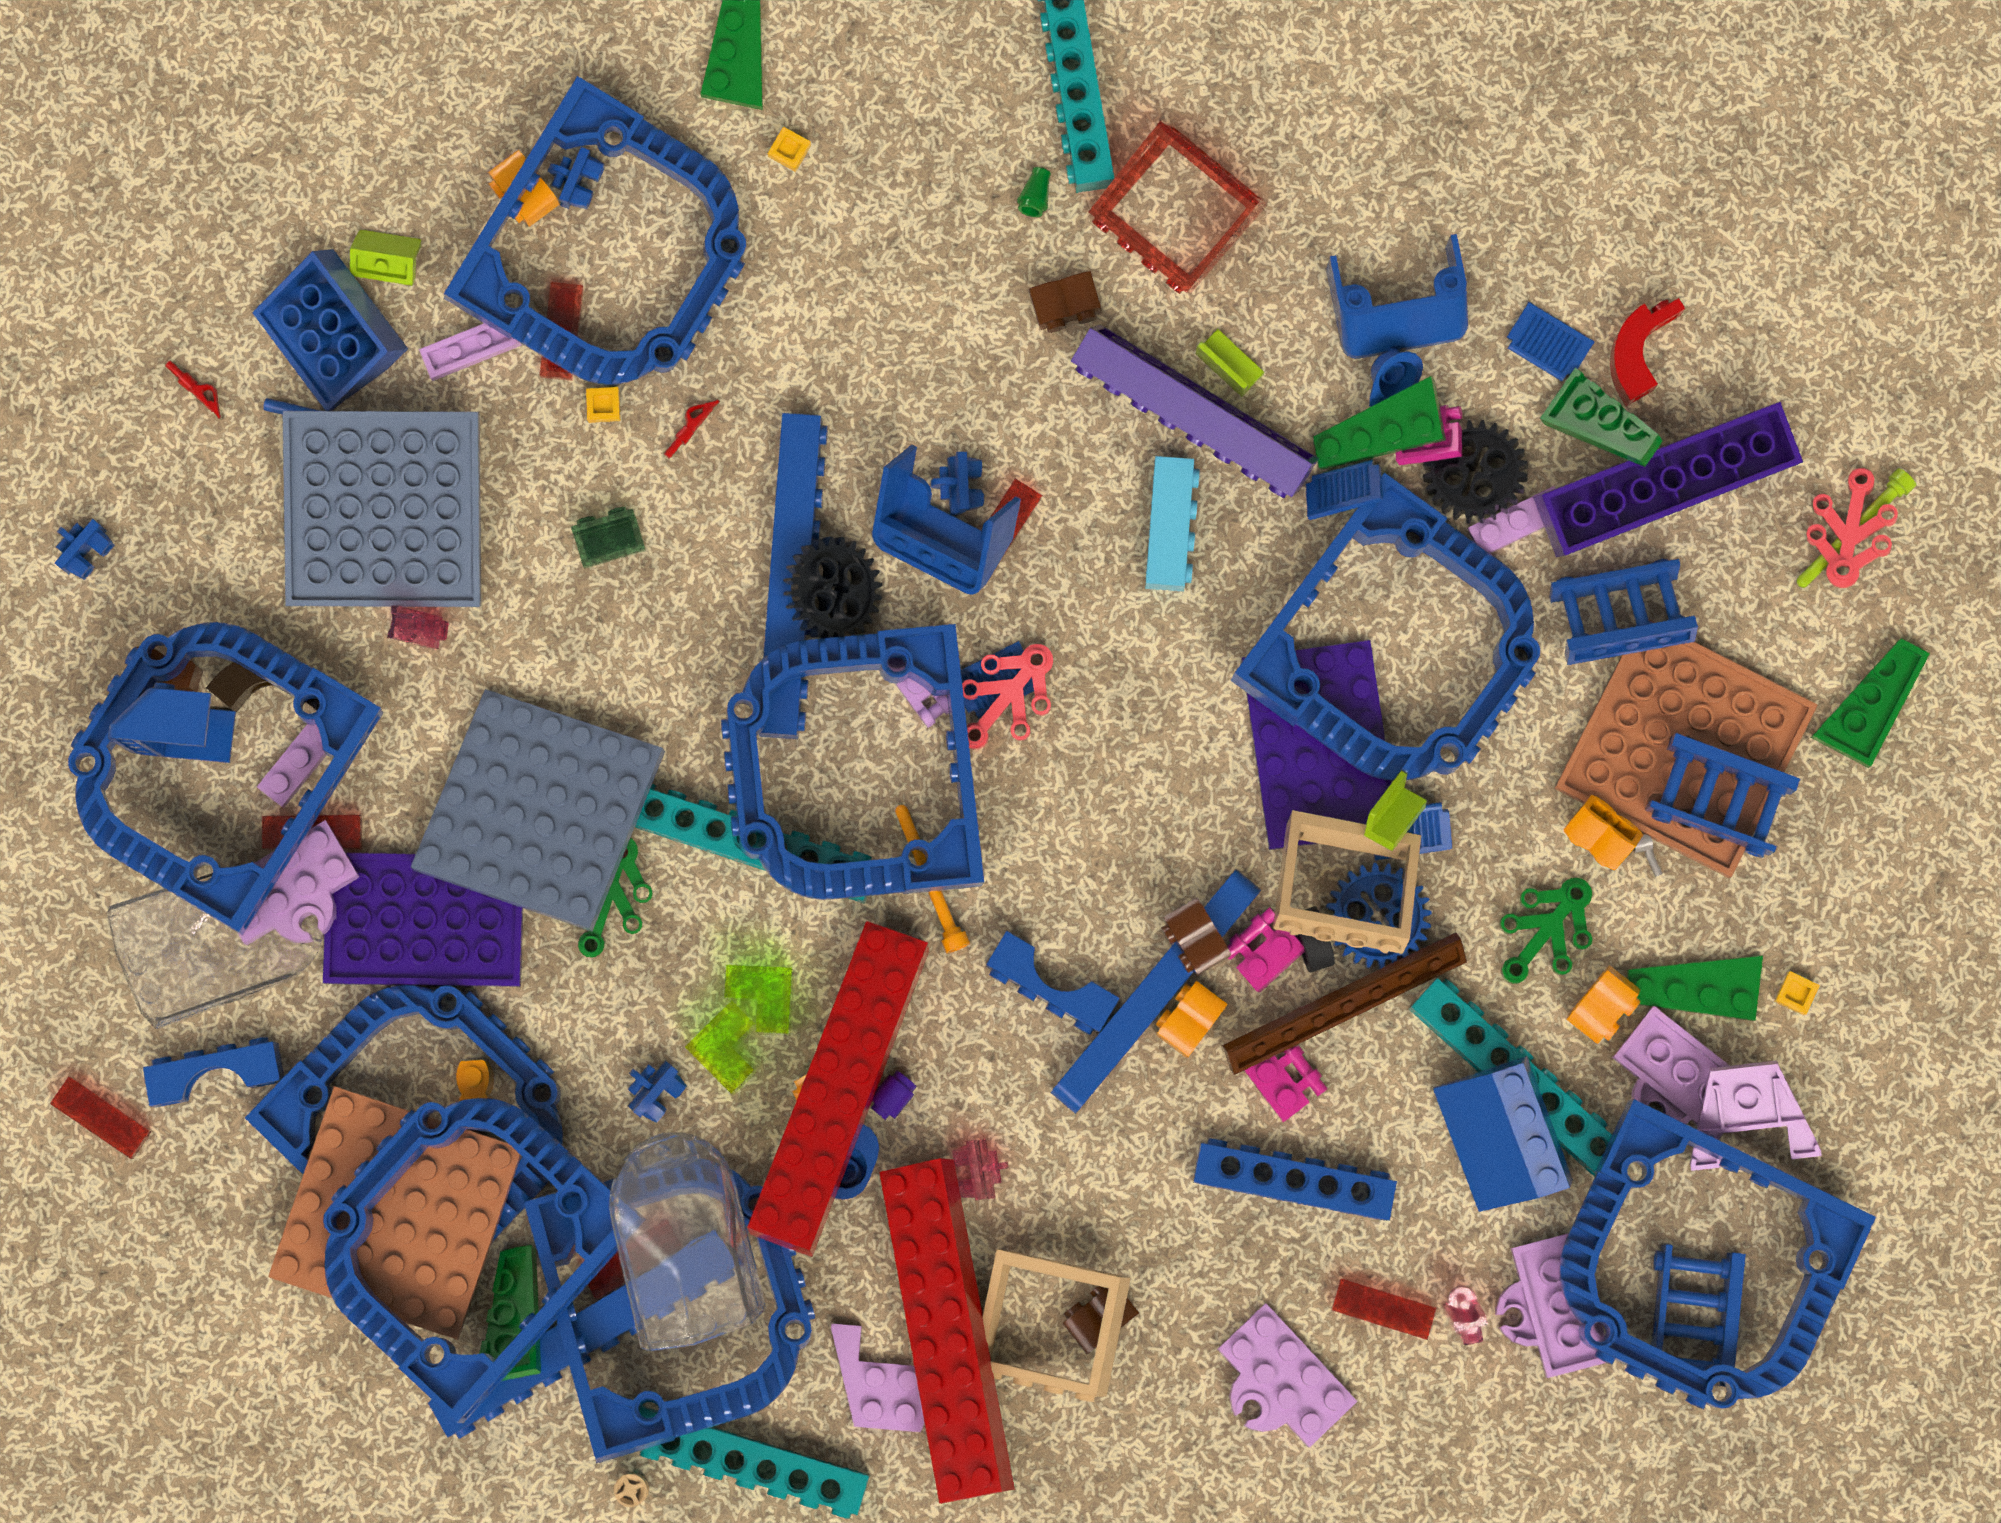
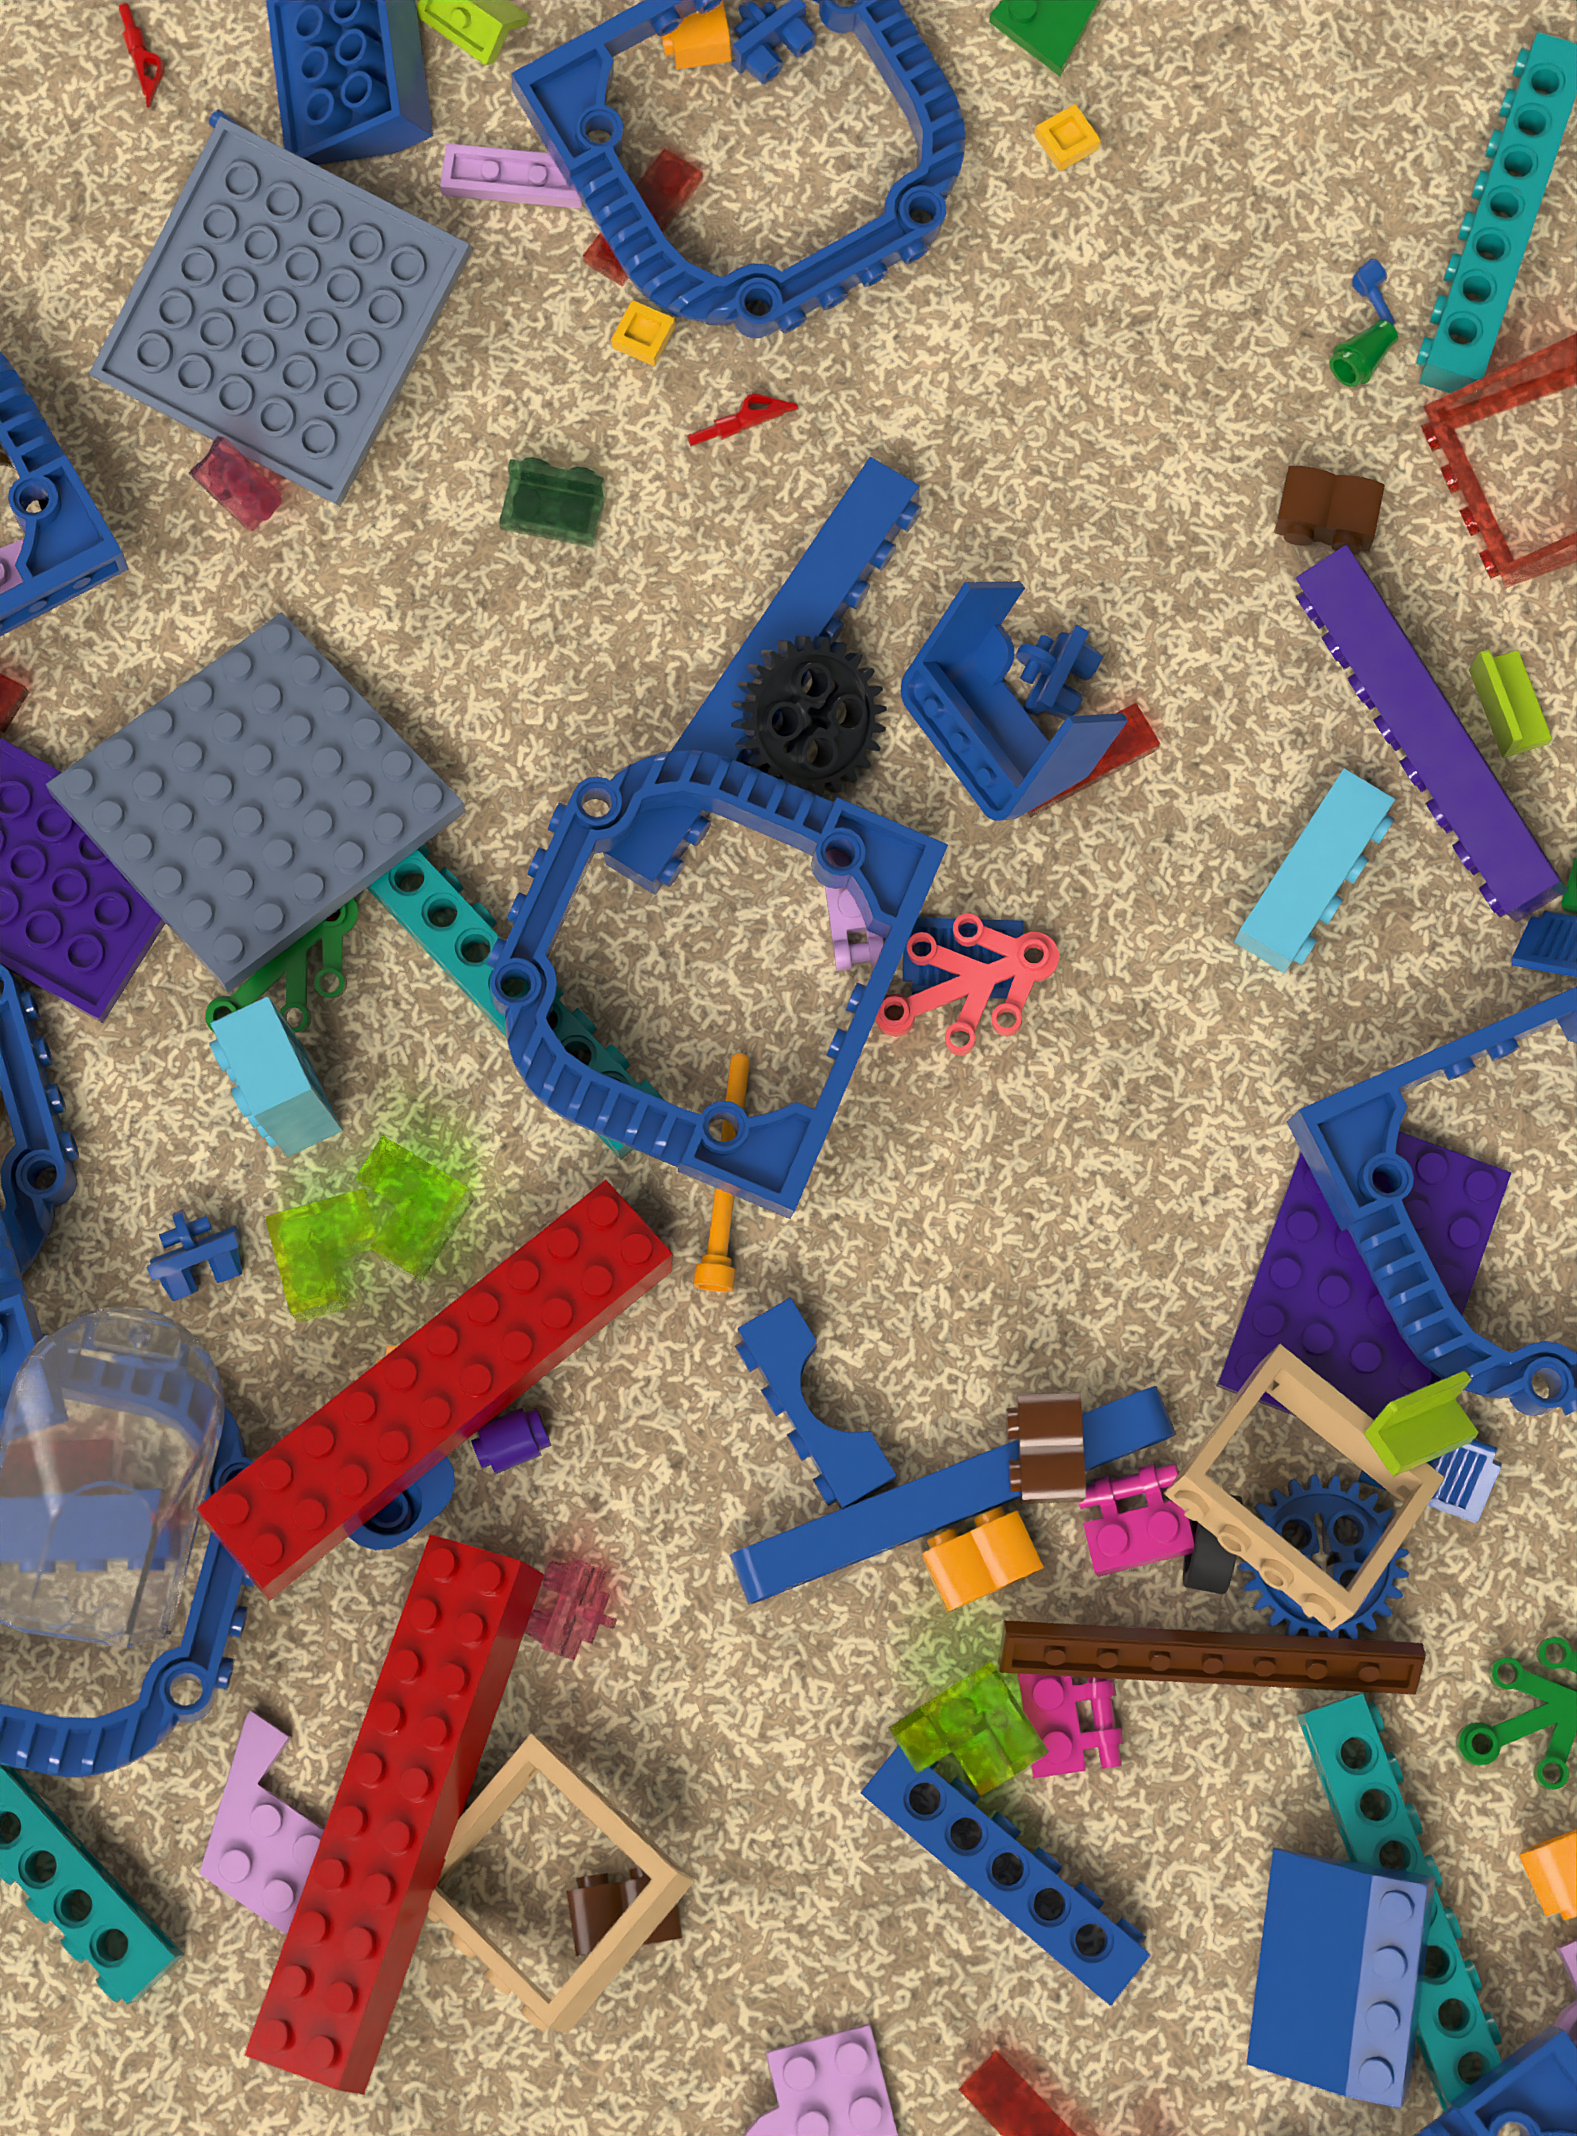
camera: 30 degrees right, 5 degrees down
none -> medium azure brick [209,996,343,1157]
none -> clear neon green brick [889,1661,1049,1796]
none -> blue hand [1352,259,1396,325]

